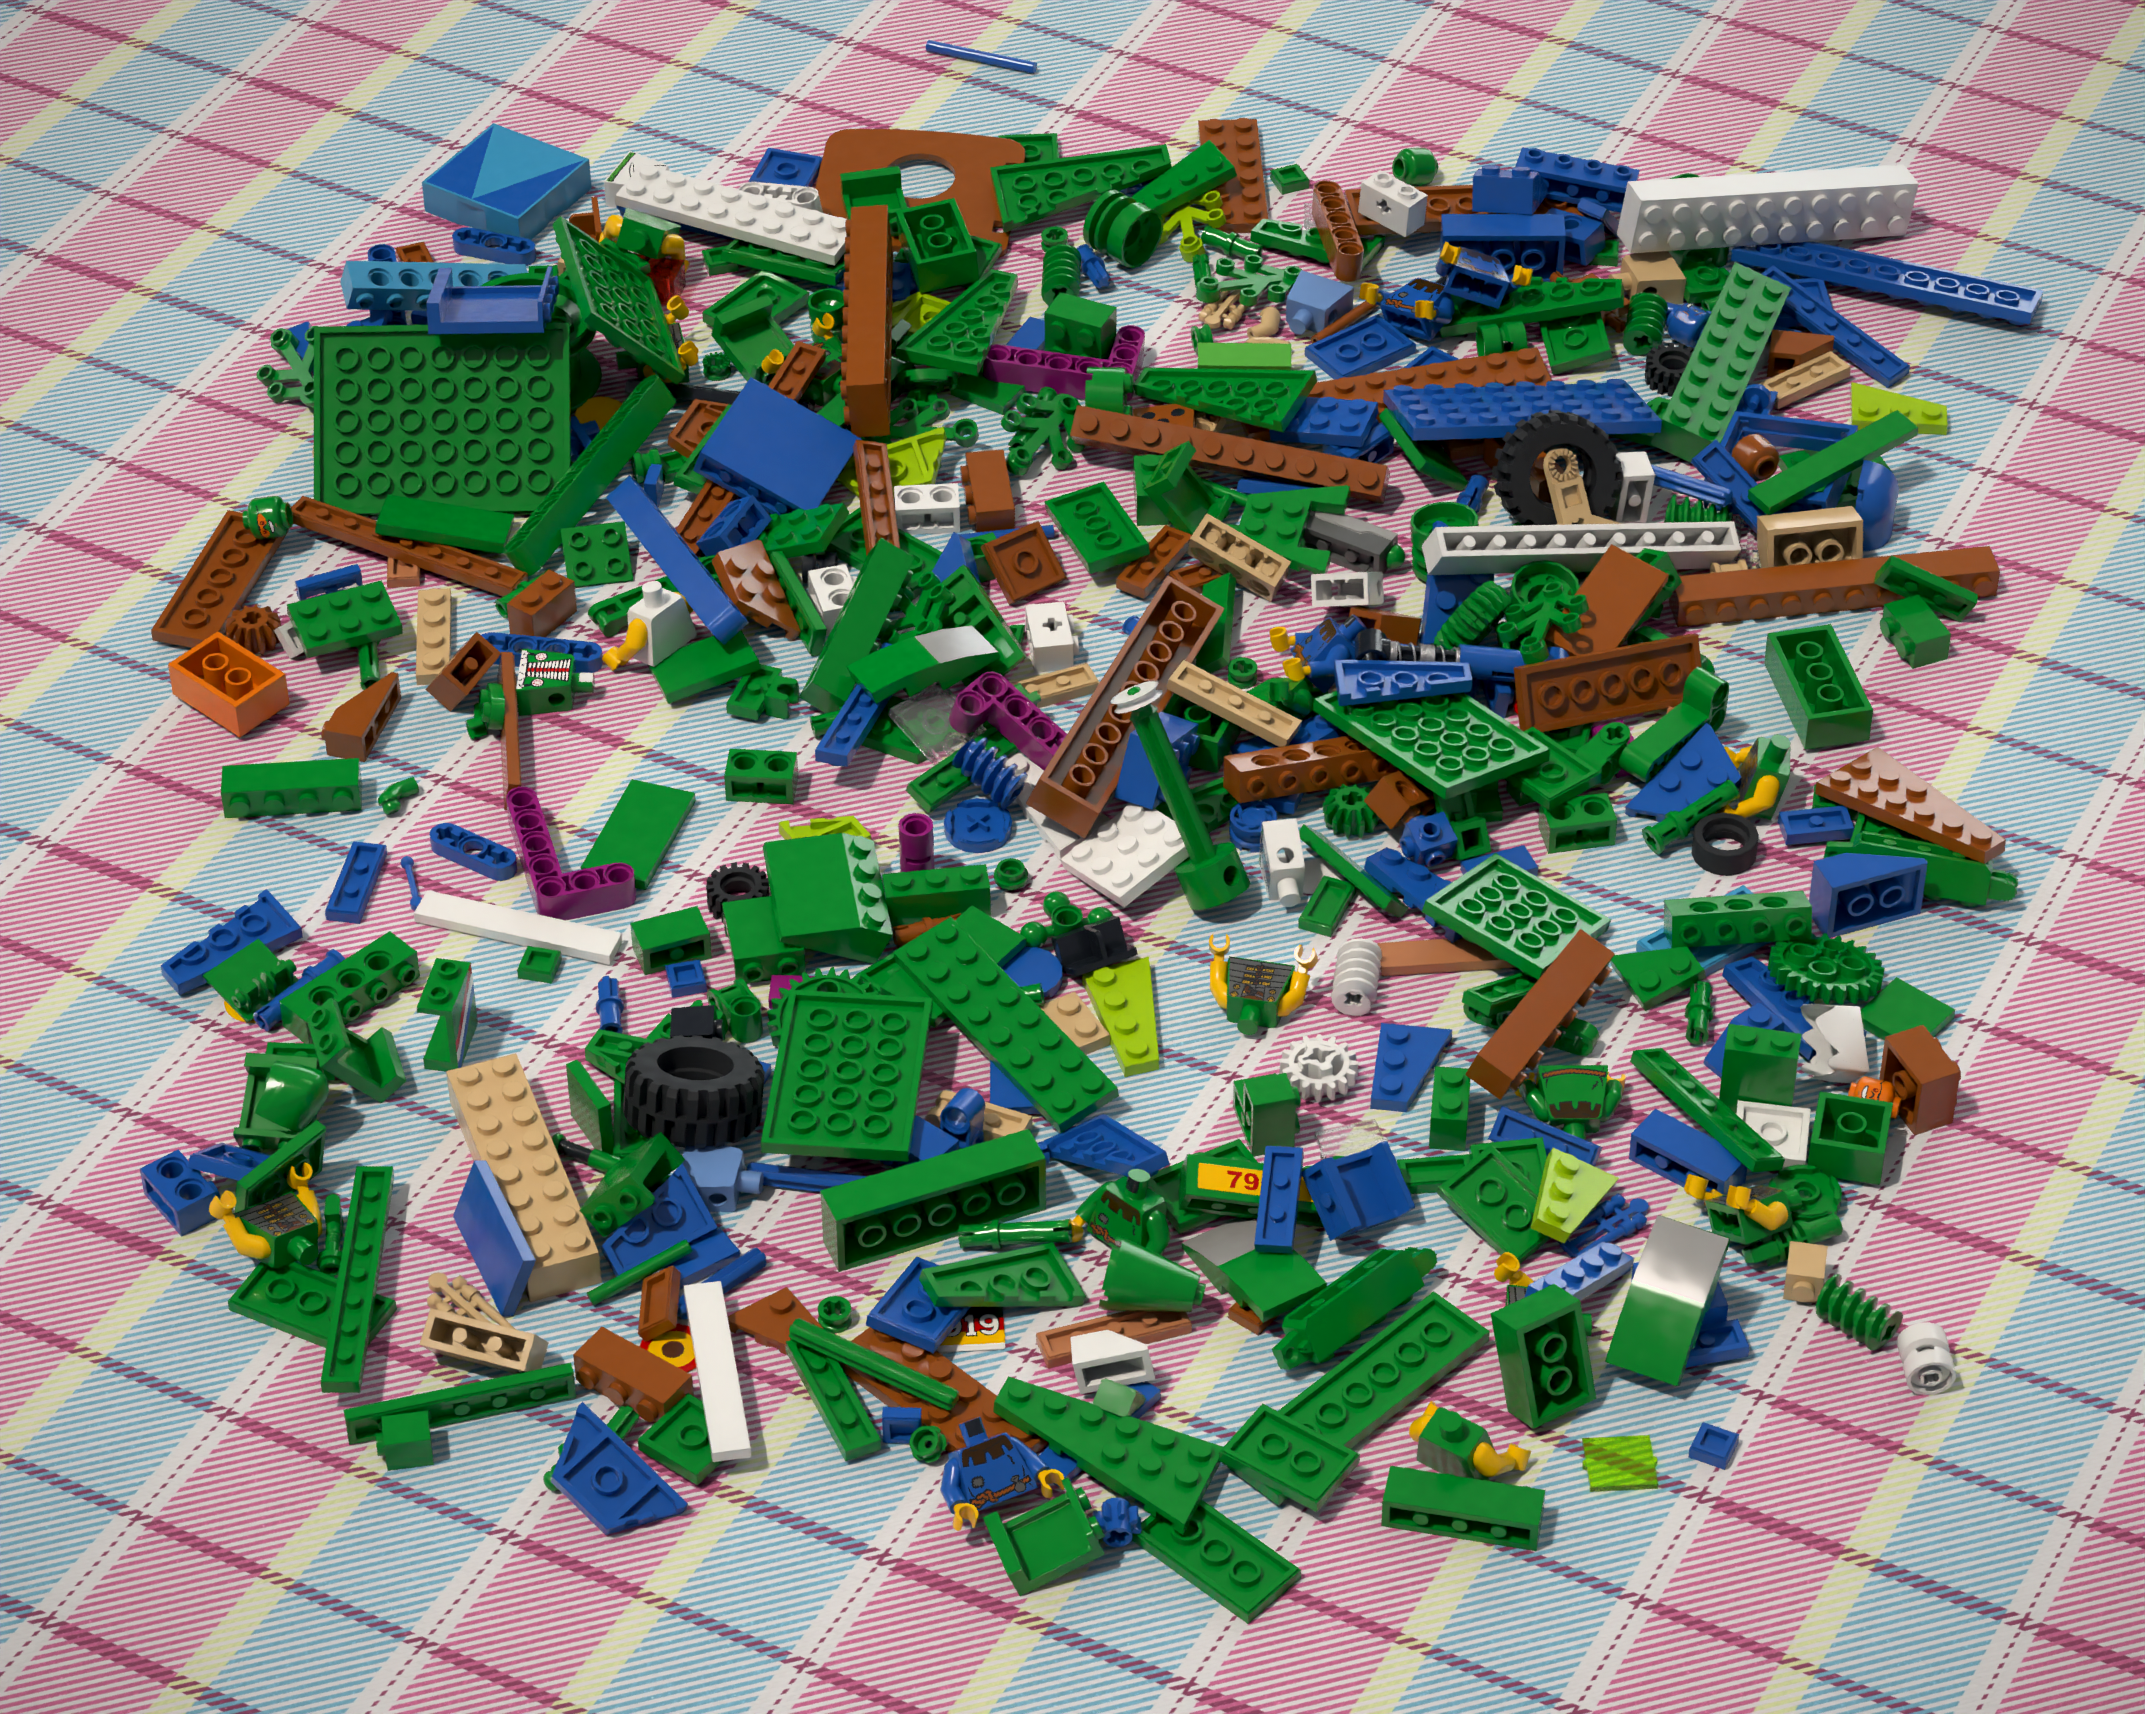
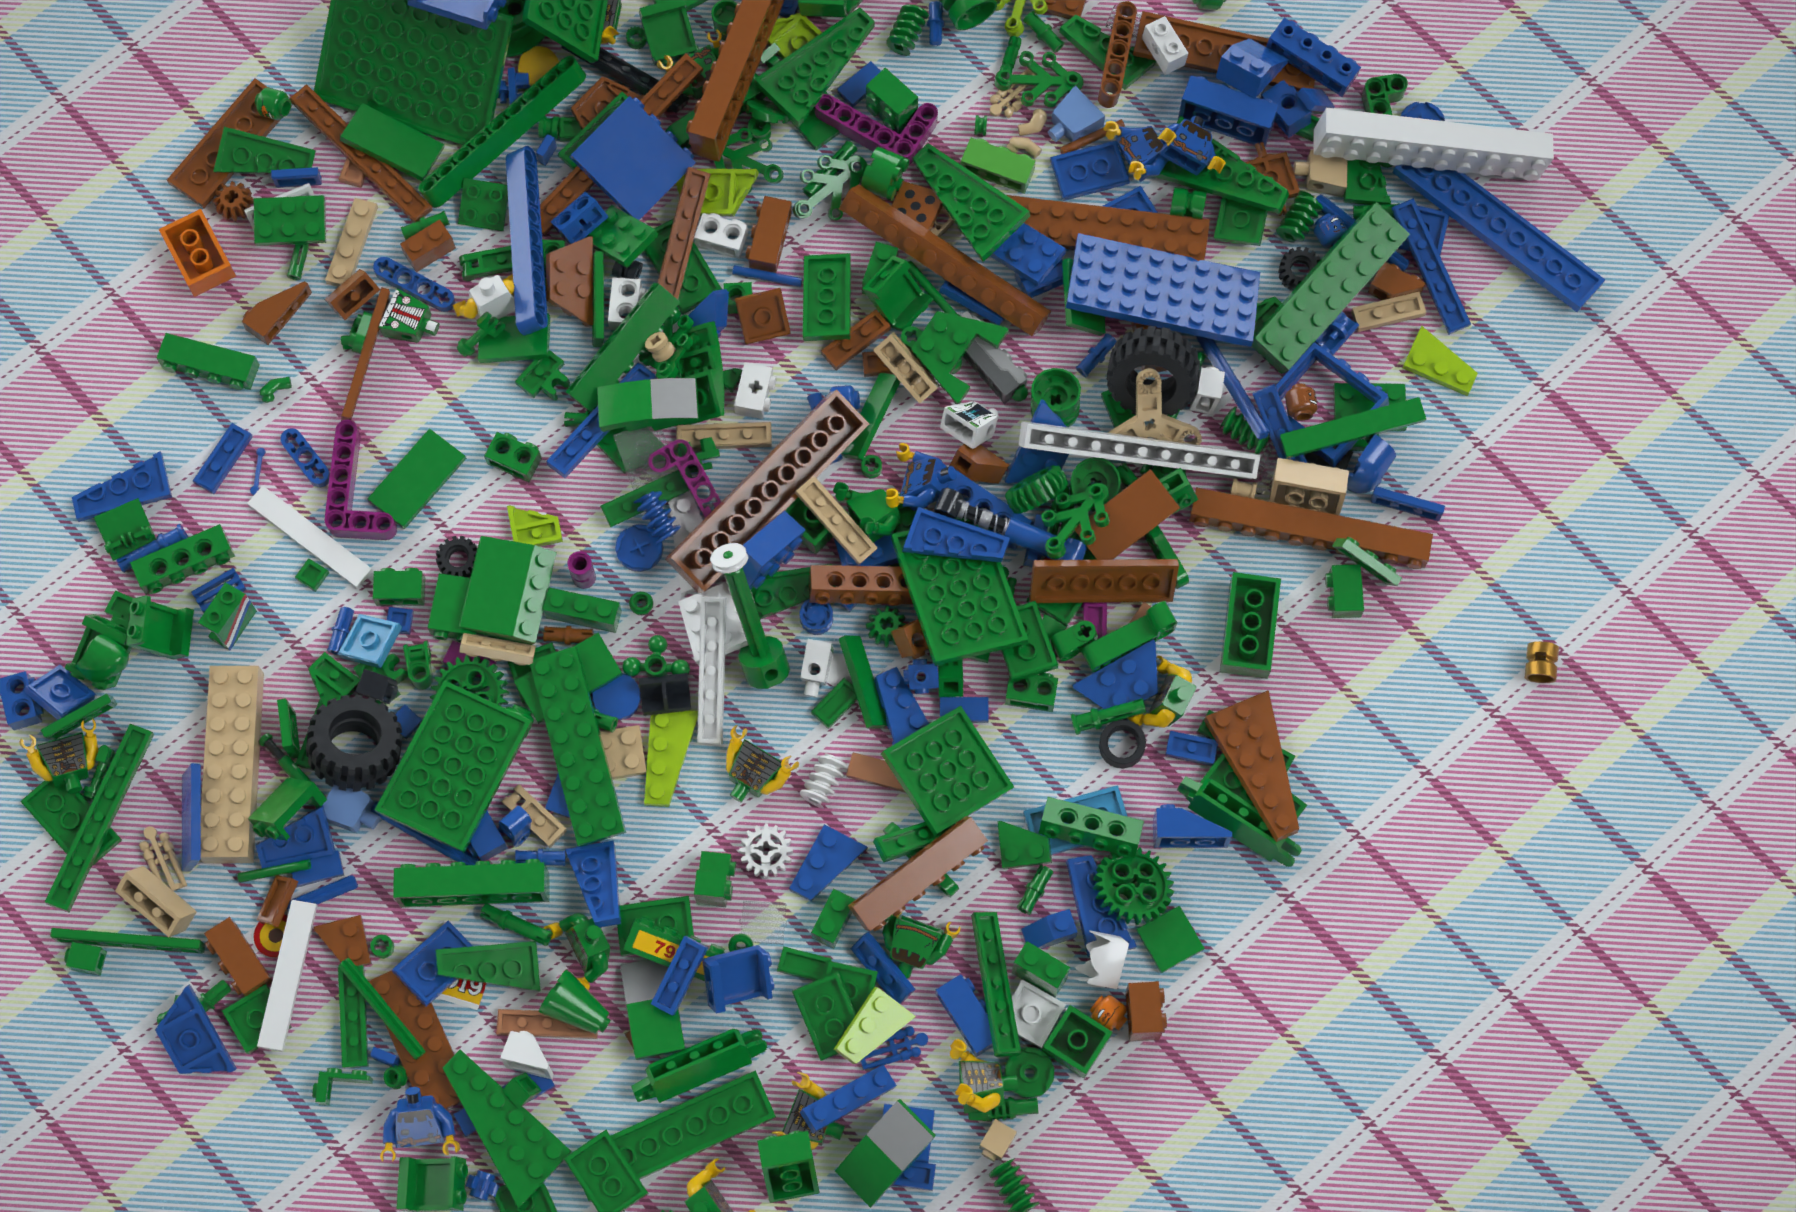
camera: 20 degrees right, 30 degrees up
none -> blue tile [191,568,247,613]
none -> green wing [213,127,316,173]
none -> green bracket [312,1068,373,1106]
none -> dark azure tile [338,614,402,668]
none -> green hinge [457,312,506,357]
none -> tan plate [459,633,536,665]
none -> tan wheel [645,332,675,362]
none -> white tile [697,596,727,744]
none -> blue tile [1370,486,1445,521]

